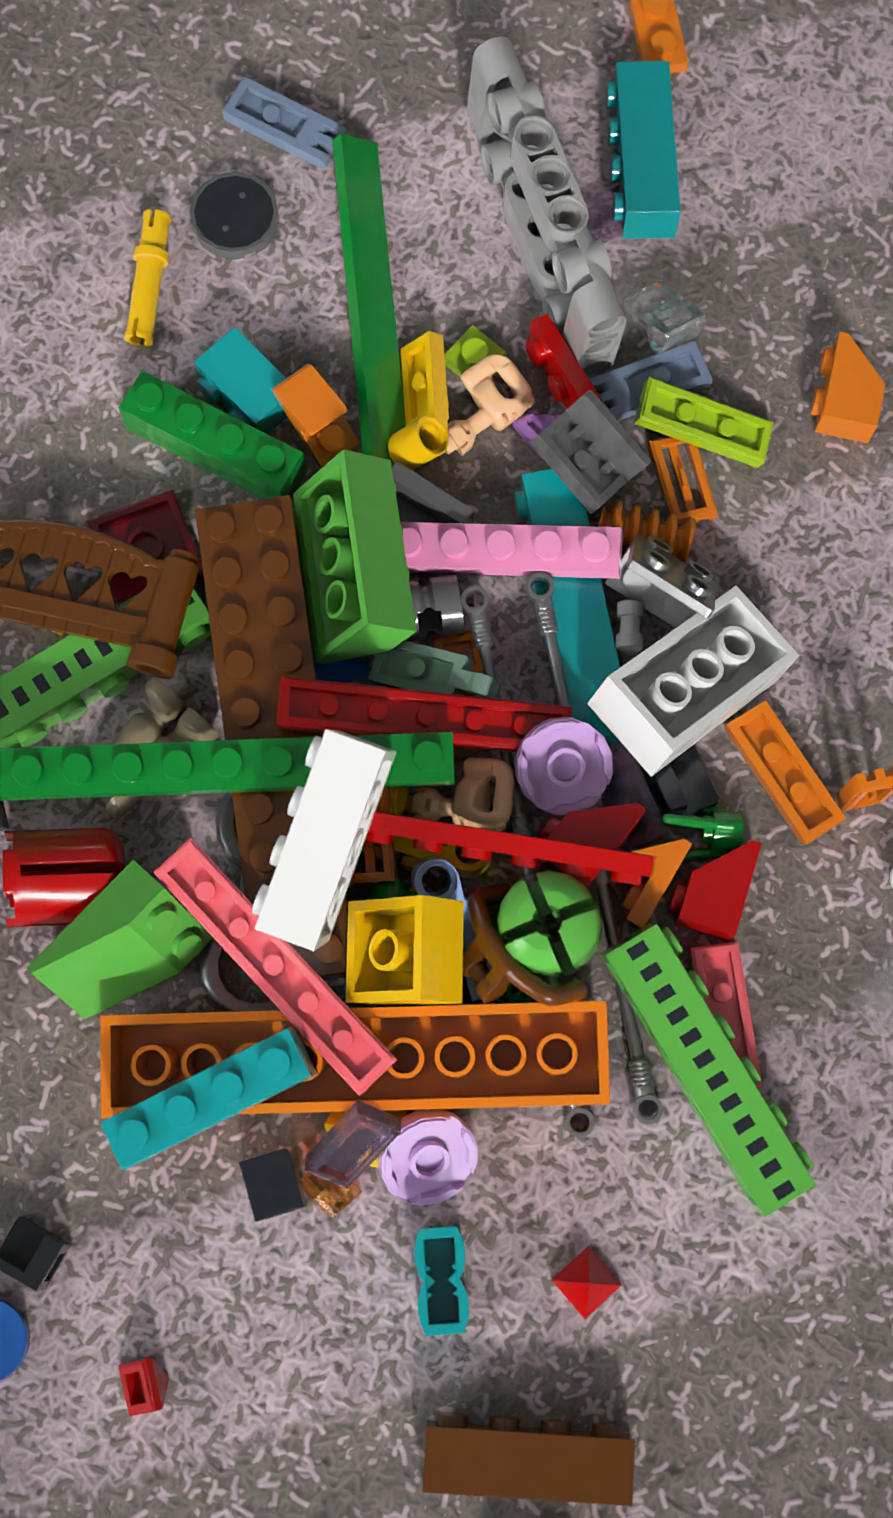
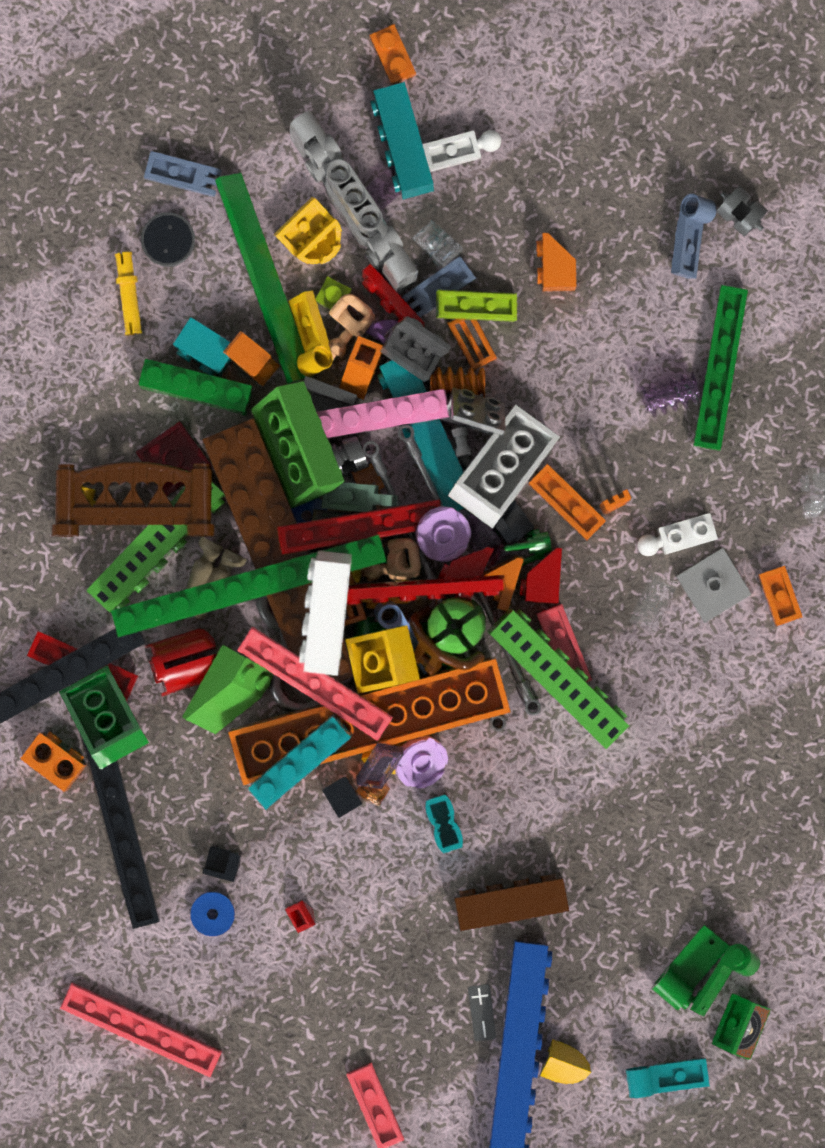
camera: 15 degrees left, 10 degrees up
red slope [551,1246,622,1319] -> none
none -> yellow slope [273,197,342,264]
none -> orange slope [339,336,383,400]
none -> white plate [423,130,501,172]

